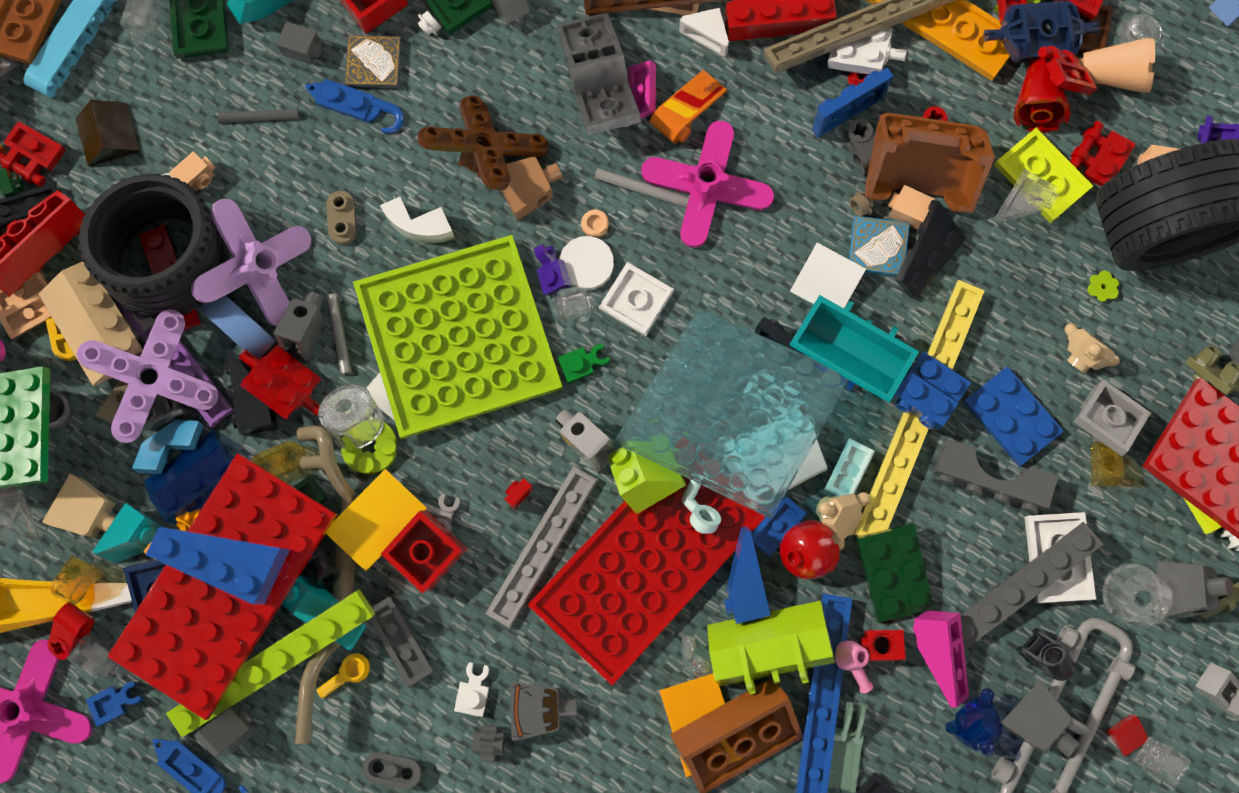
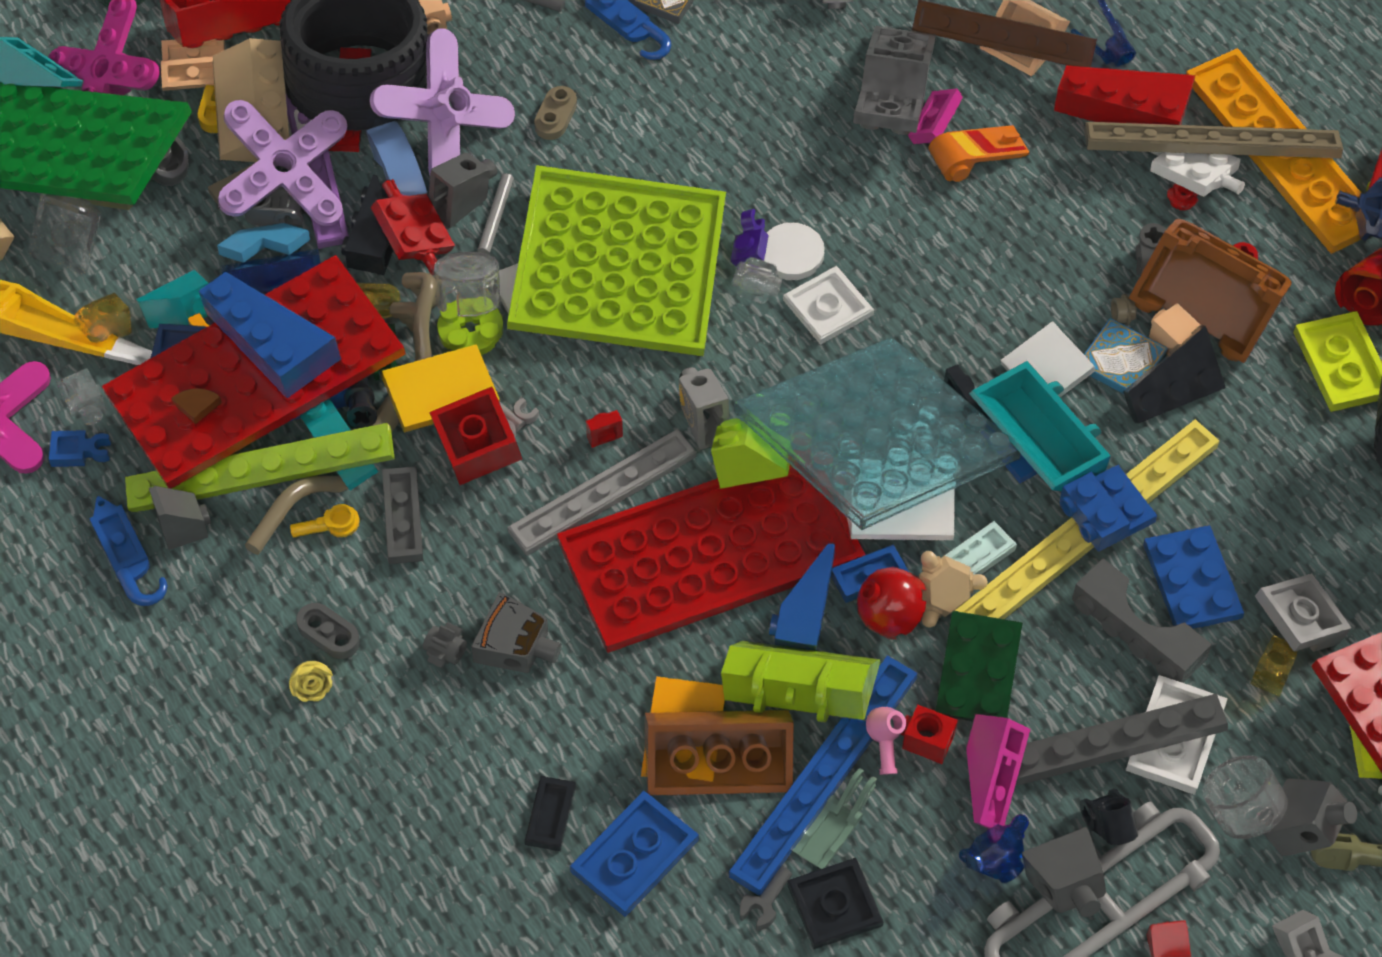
camera: 20 degrees right, 20 degrees down
tan torso [42,474,115,538] -> none
red piece [47,602,95,660] -> none
white brick [380,197,455,244] -> none
reddish brown piece [417,95,550,191] -> none
white plate [454,662,490,717] -> none
medium nougat torso [502,157,562,221] -> none
green plate [557,344,610,384] -> none
light nougat tile [581,210,609,238] -> none
light grey bar [594,168,689,208] -> none
dark pink piece [641,121,774,248] -> none
white slope [679,8,729,57] -> none
light aqua plate [682,475,721,534] -> none
clear arm [682,636,712,677] -> none
blue plate [812,68,893,138] -> none
clear slope [995,169,1059,223] -> none
tan rock [1065,323,1120,373] -> none
lime plant [1087,271,1119,302] -> none
none -> reddish brown tile [171,389,222,424]

